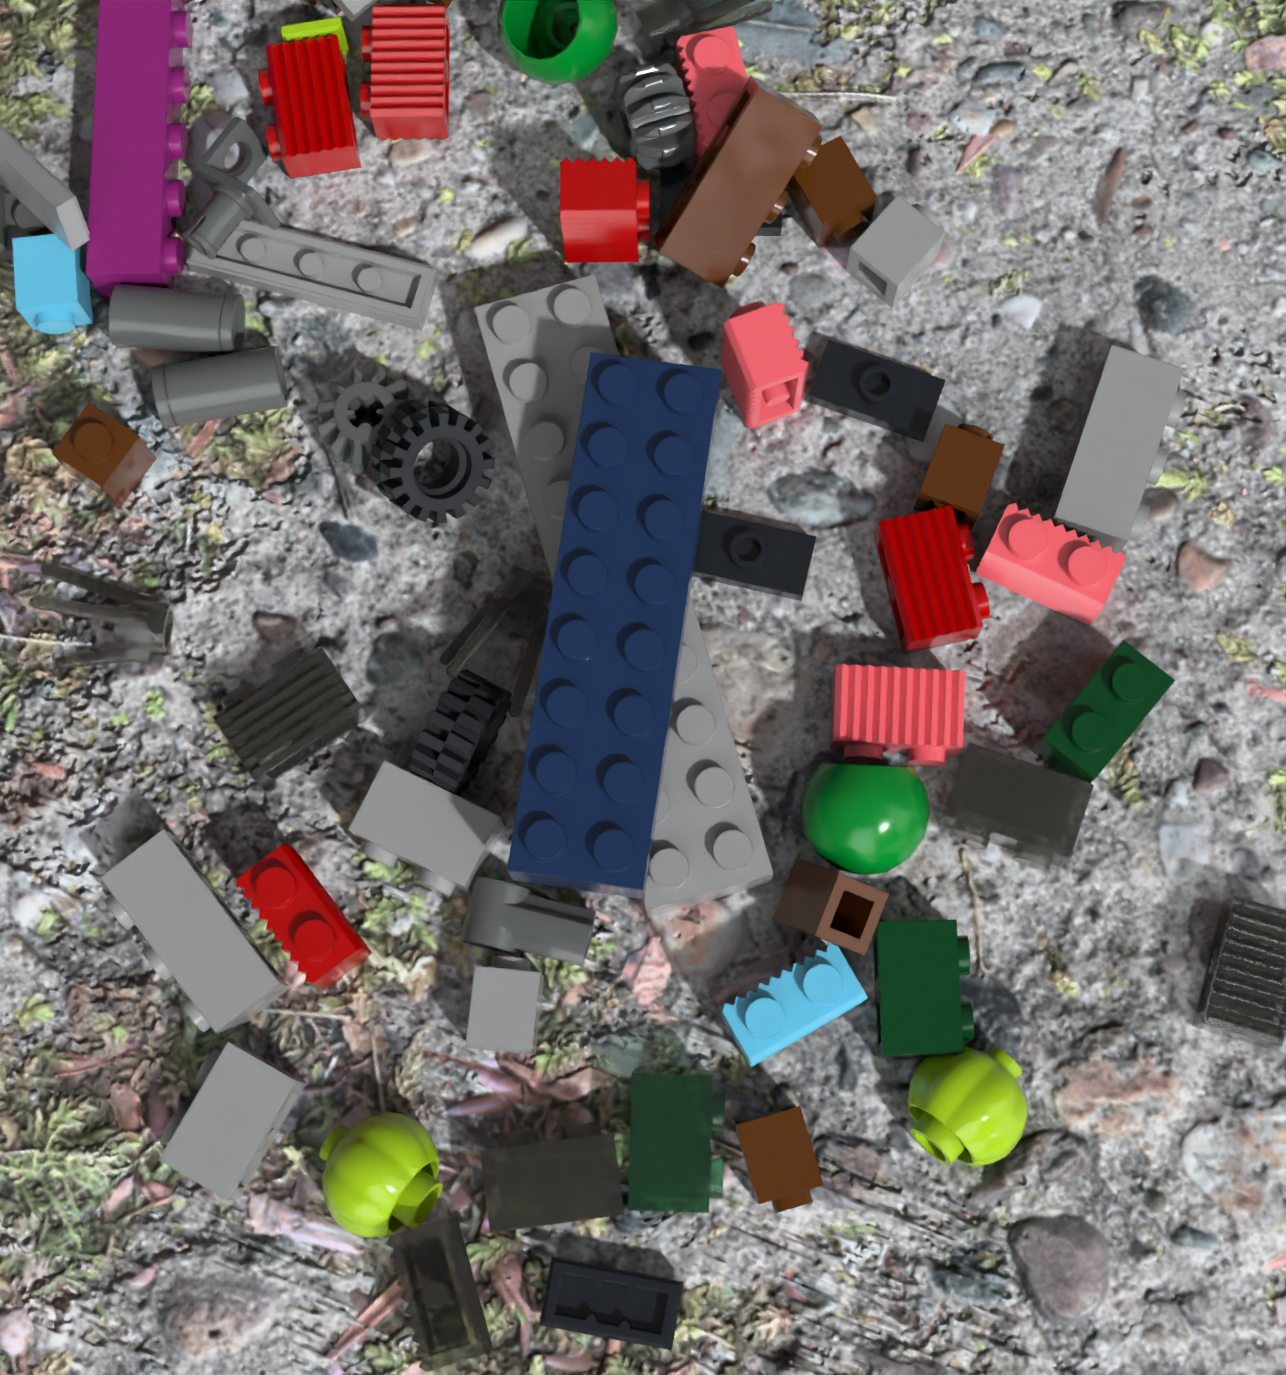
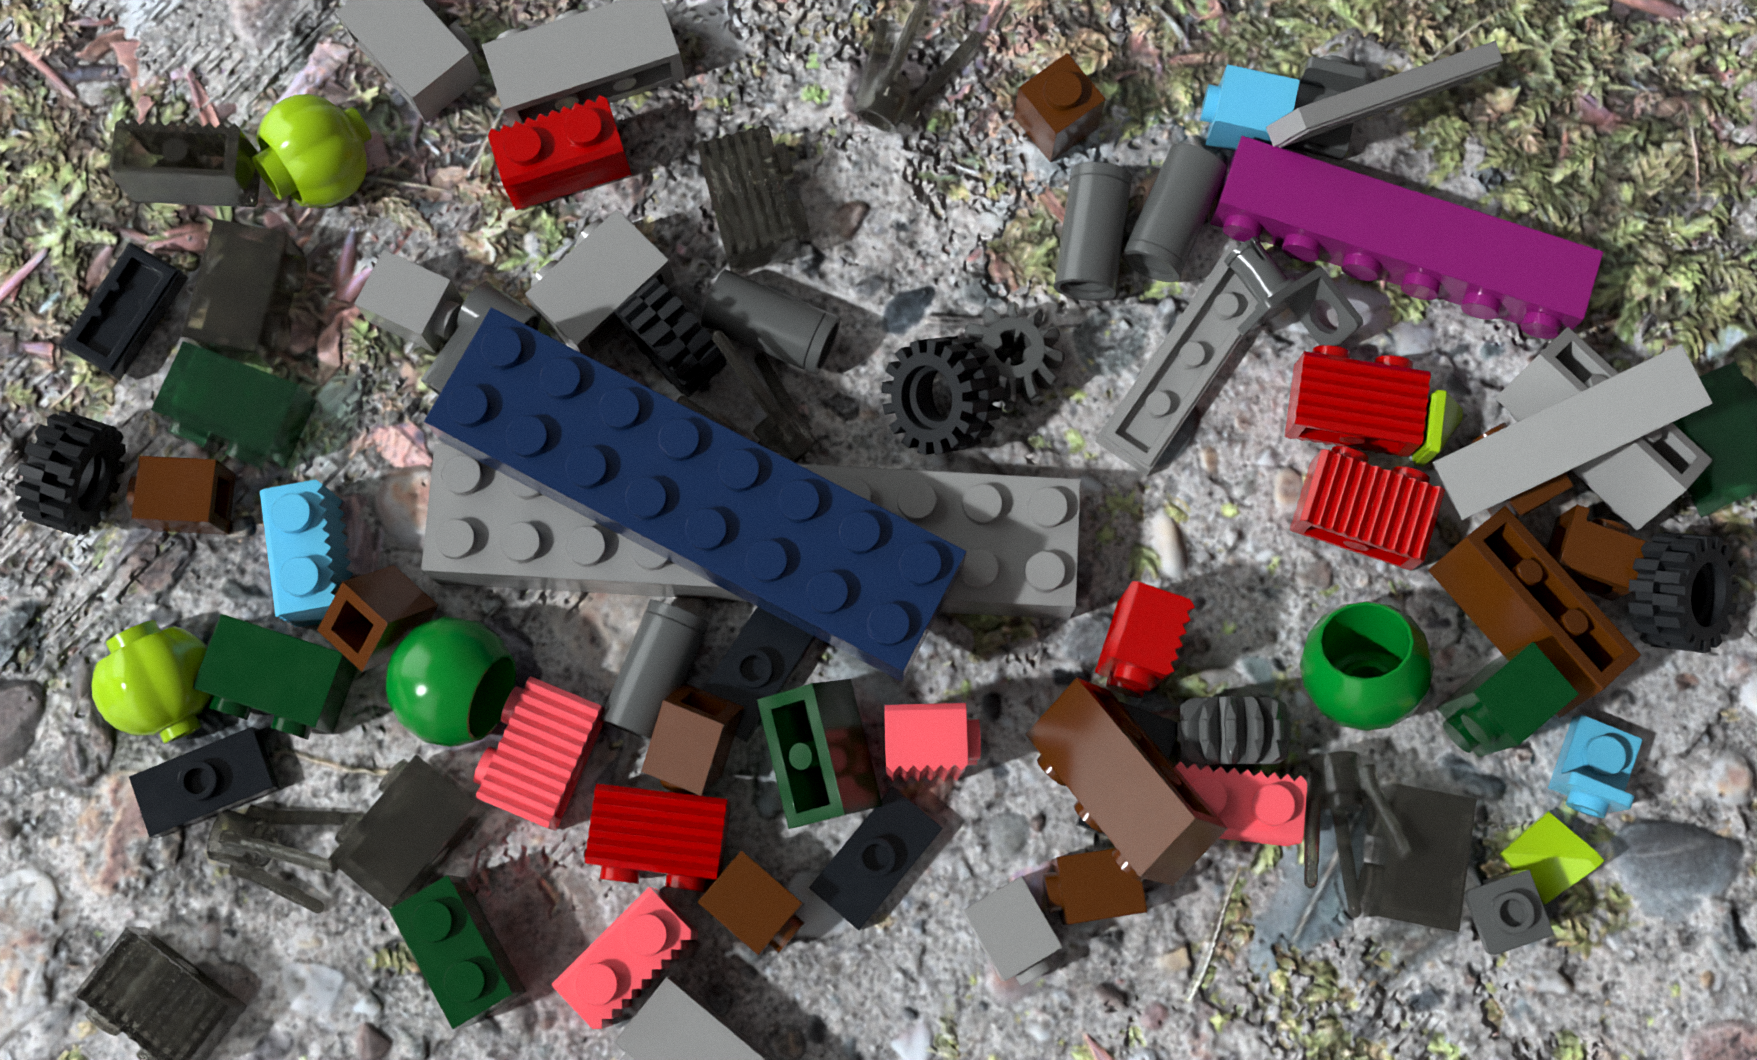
camera: 105 degrees right, 0 degrees up
none -> black tyre [15,411,126,536]
none -> black plate [129,727,280,838]
none -> clear smoke plant [207,804,367,914]
none -> dark grey pin [600,599,709,741]
none -> reddish brown brick [641,683,744,796]
none -> dark grey pin [701,269,841,375]
none -> brick [757,679,883,829]

